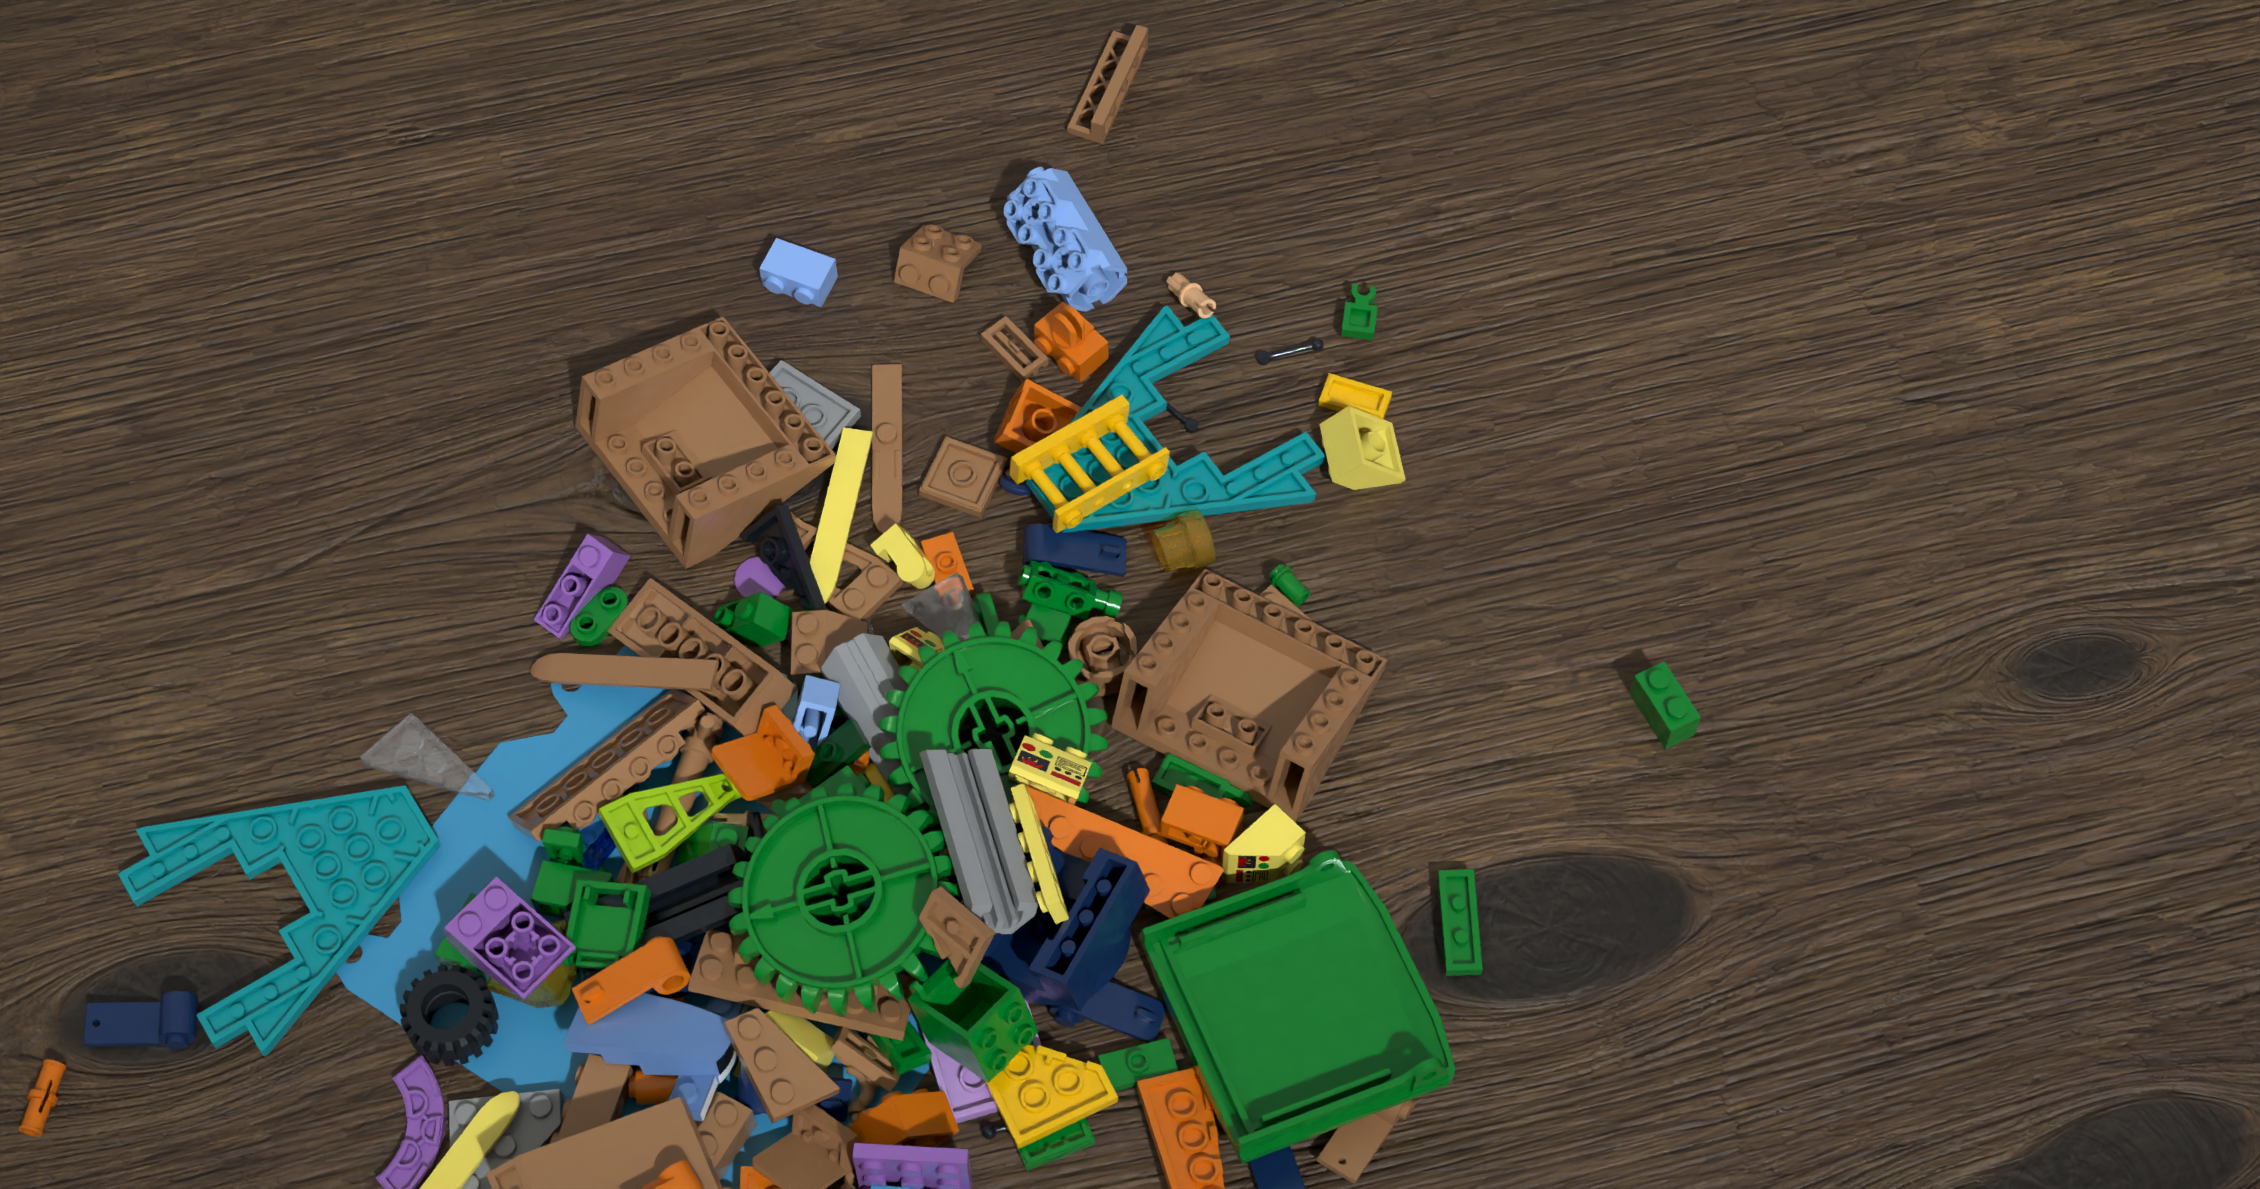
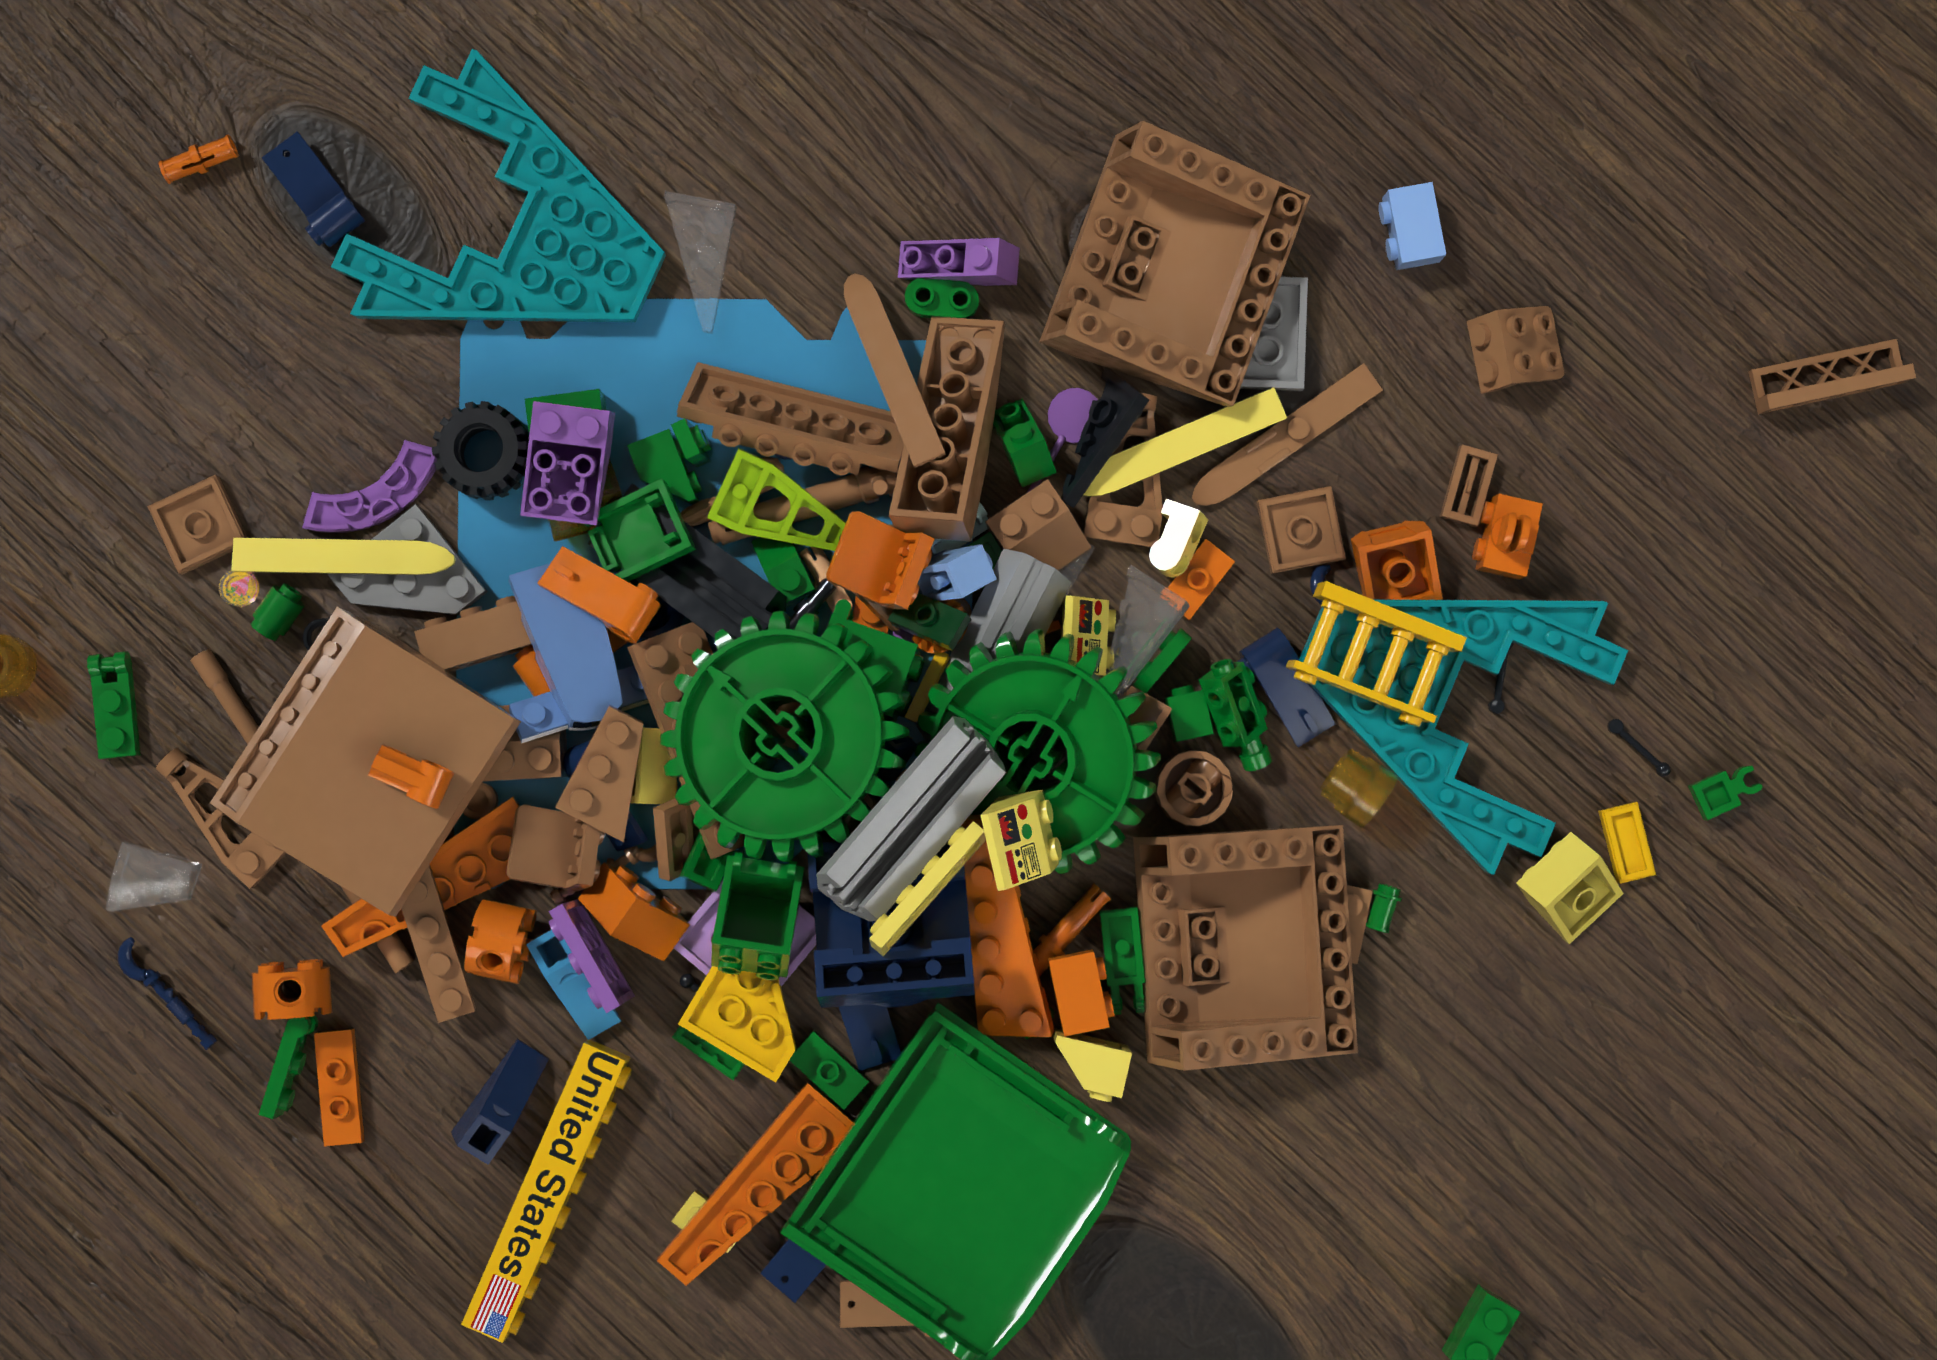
camera: 55 degrees right, 25 degrees up
clear blue axle [582,827,617,870] -> none
medium nougat wing [919,886,995,989] -> none
light blue brick [1004,167,1127,312] -> none
light nougat axle [1167,273,1216,318] -> none
green plate [1437,869,1483,976] -> none

